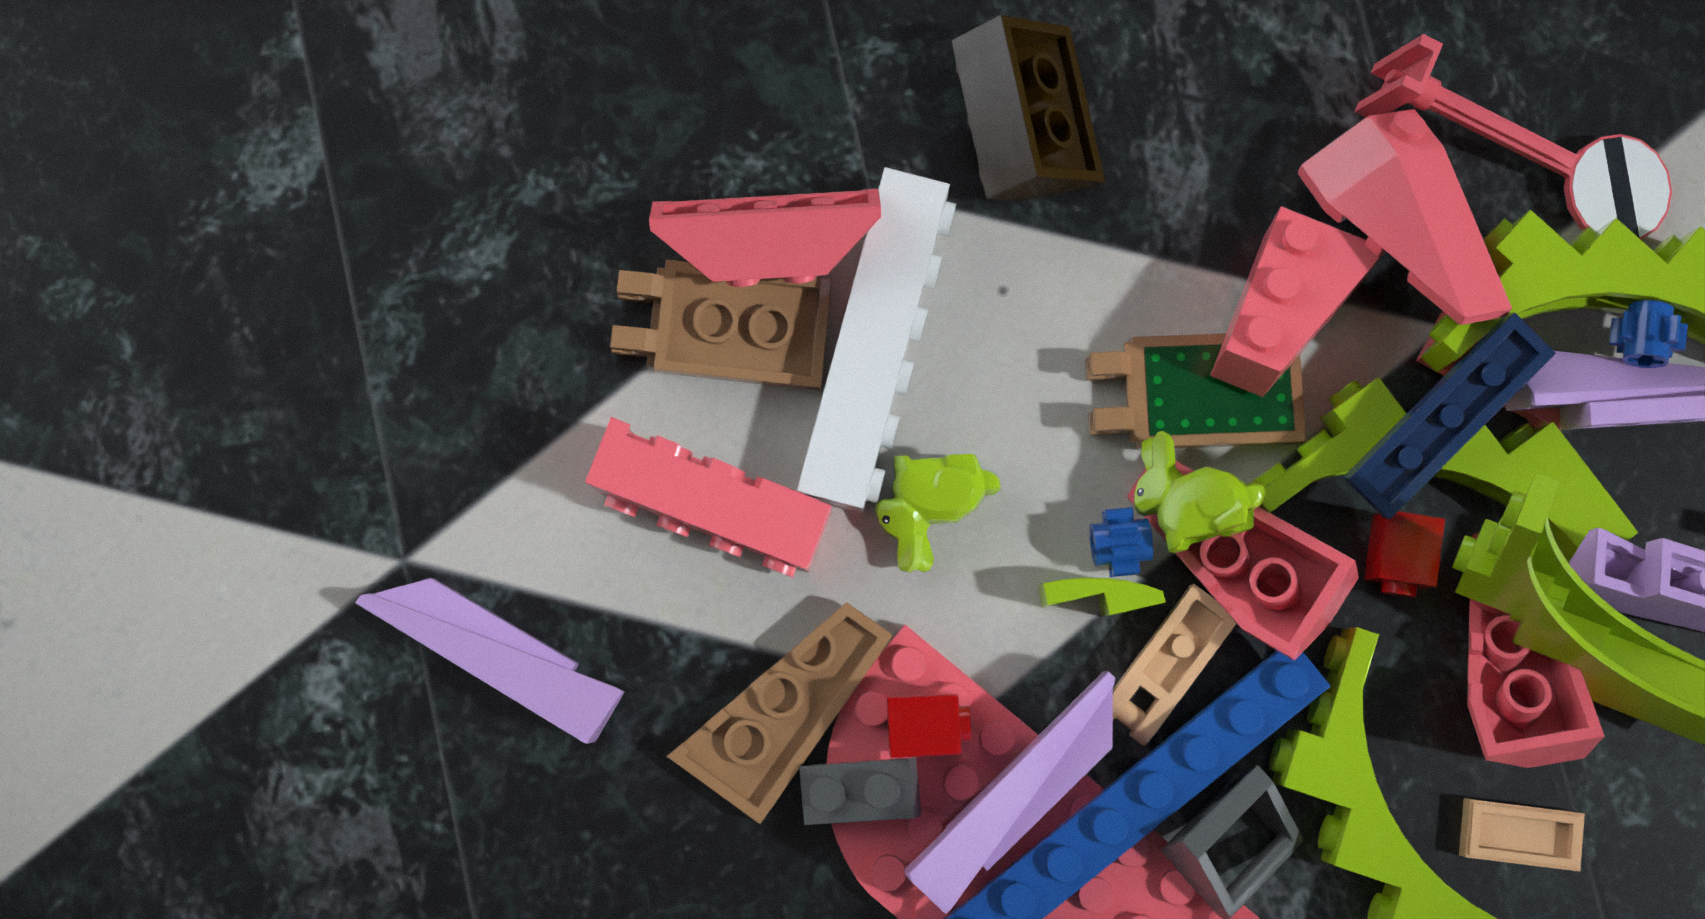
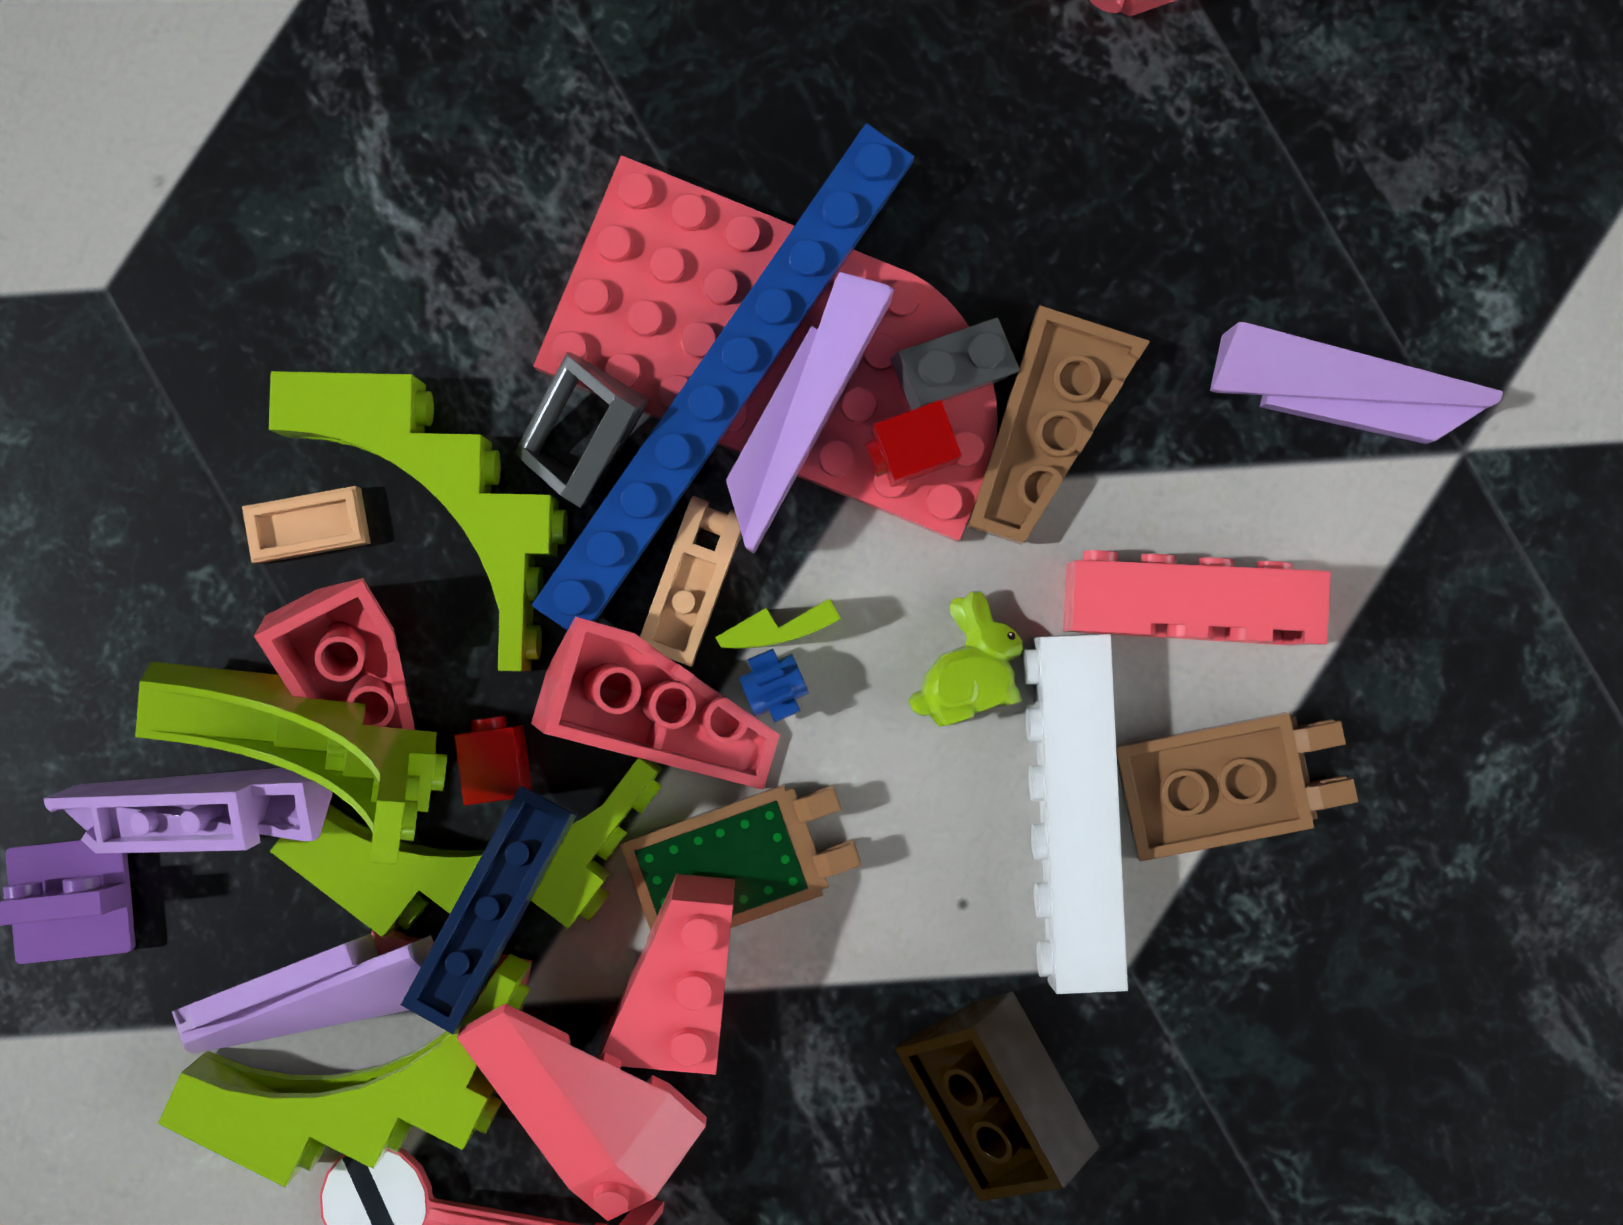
camera: 160 degrees right, 5 degrees up
coral wedge [649,189,881,287] -> none
lime animal [1134,431,1266,553] -> none
blue gear [1609,300,1688,368] -> none

